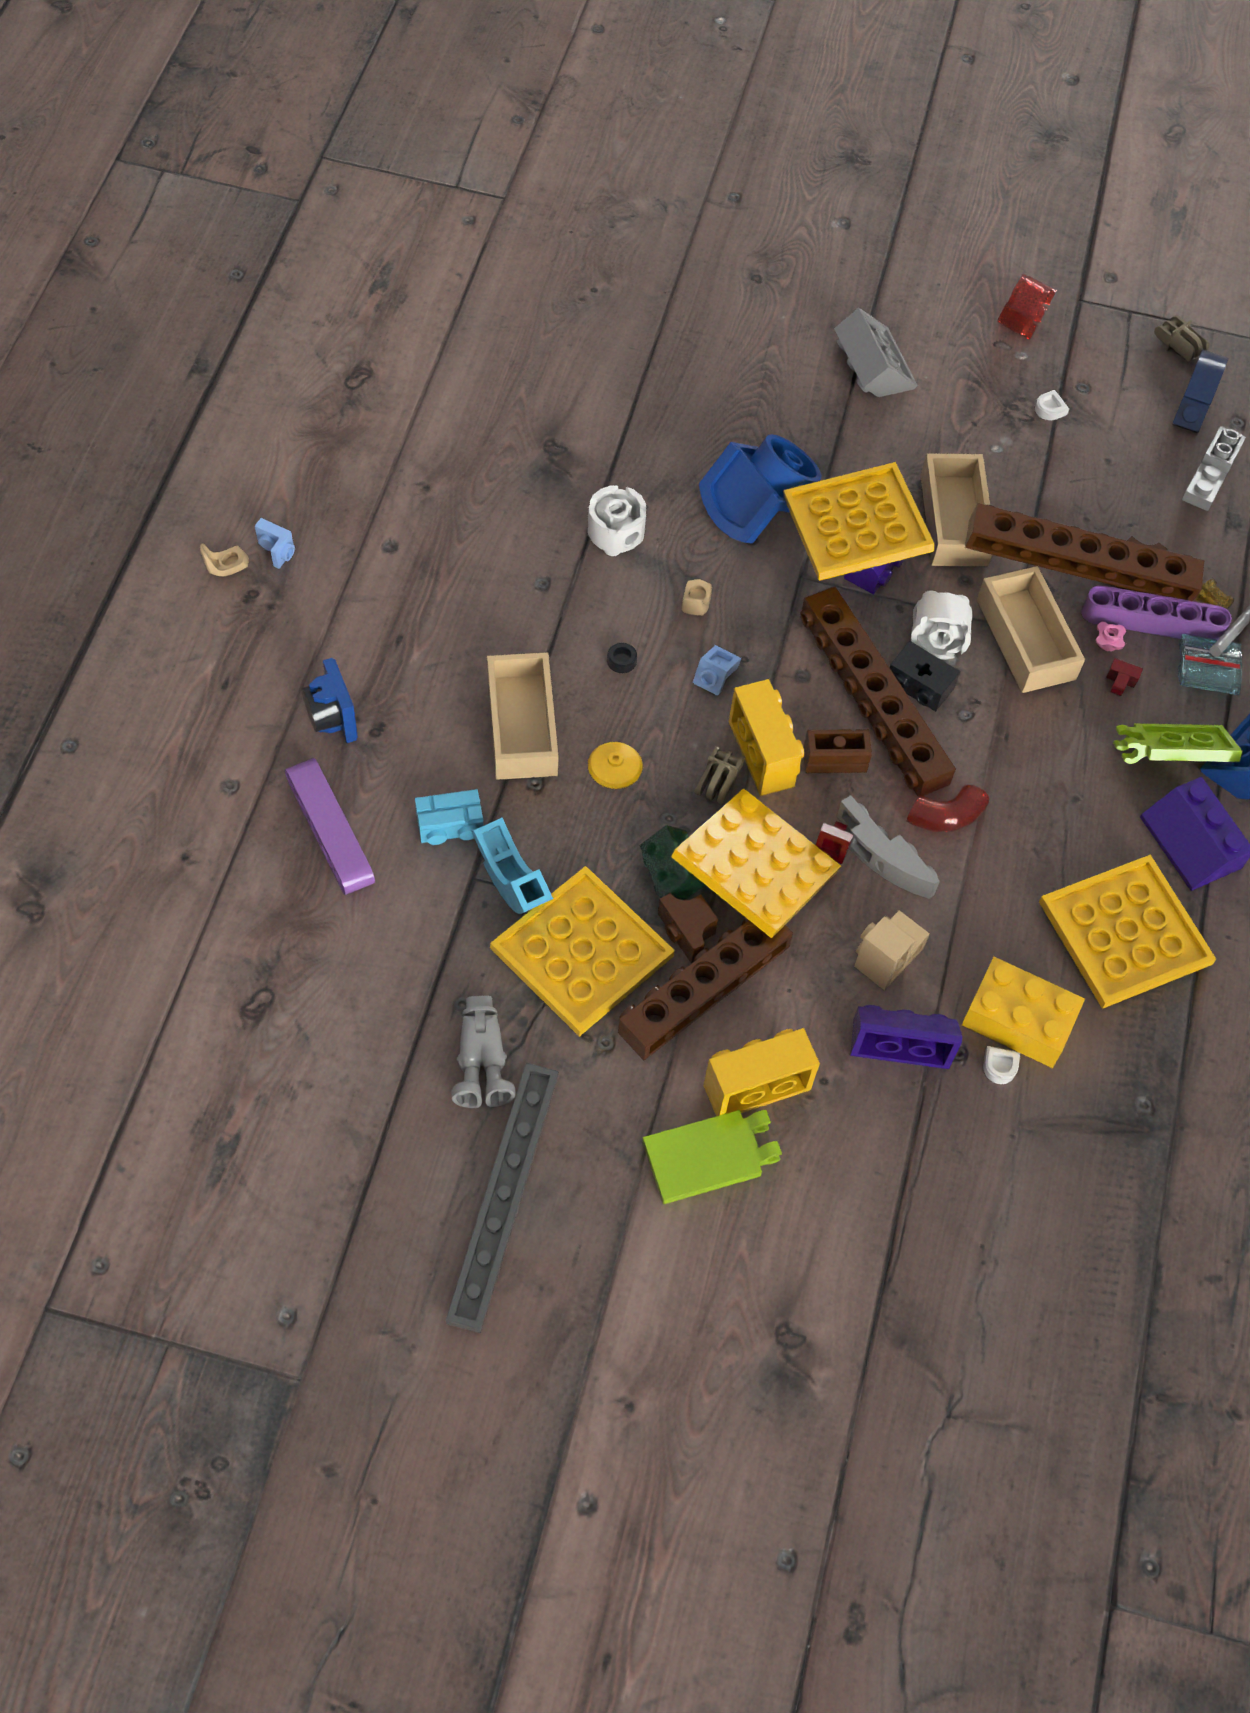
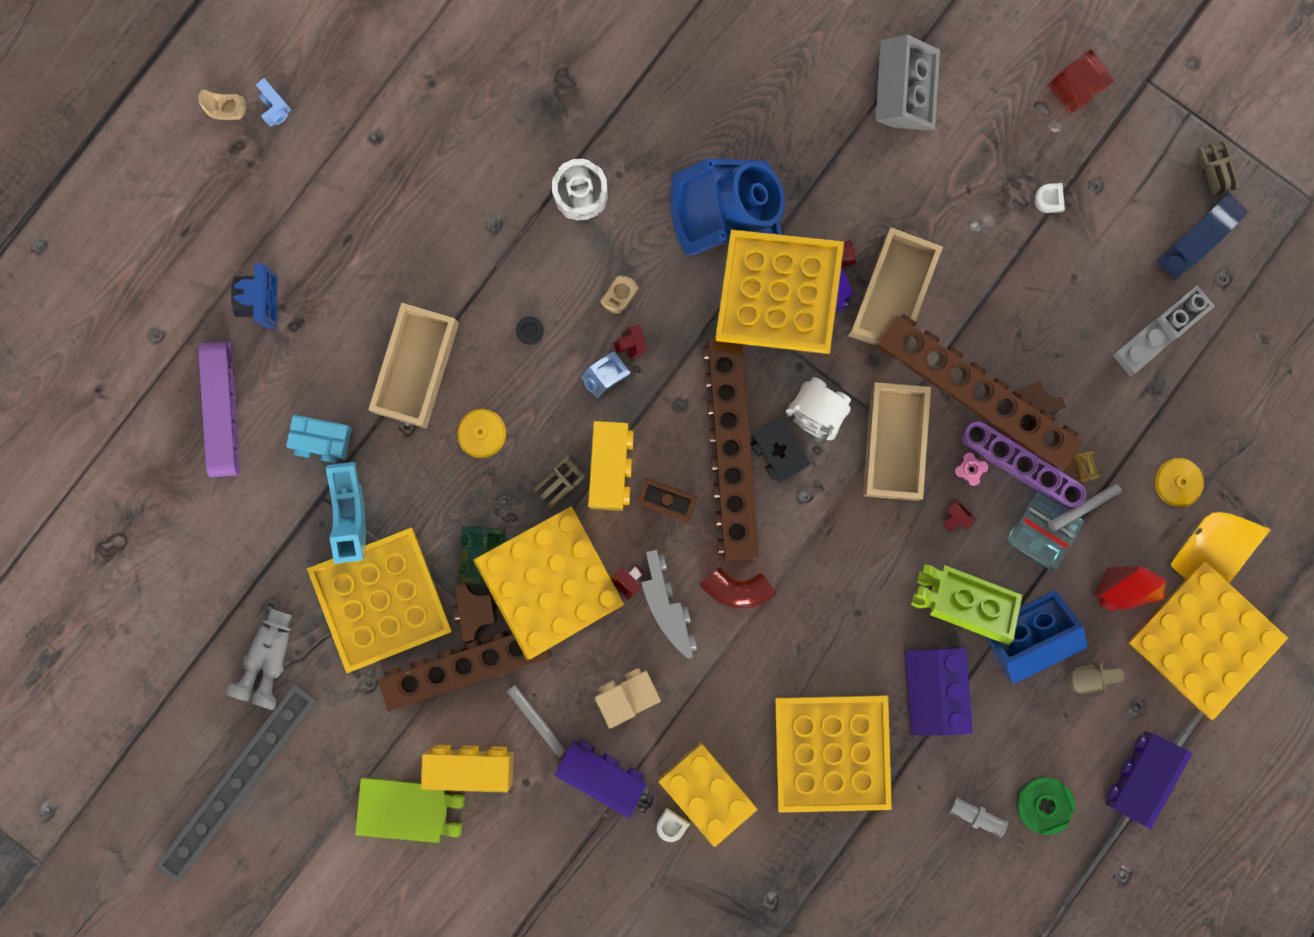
camera: 25 degrees right, 25 degrees up
none -> light grey bar [506,685,567,758]
none -> dark red tile [613,324,648,359]

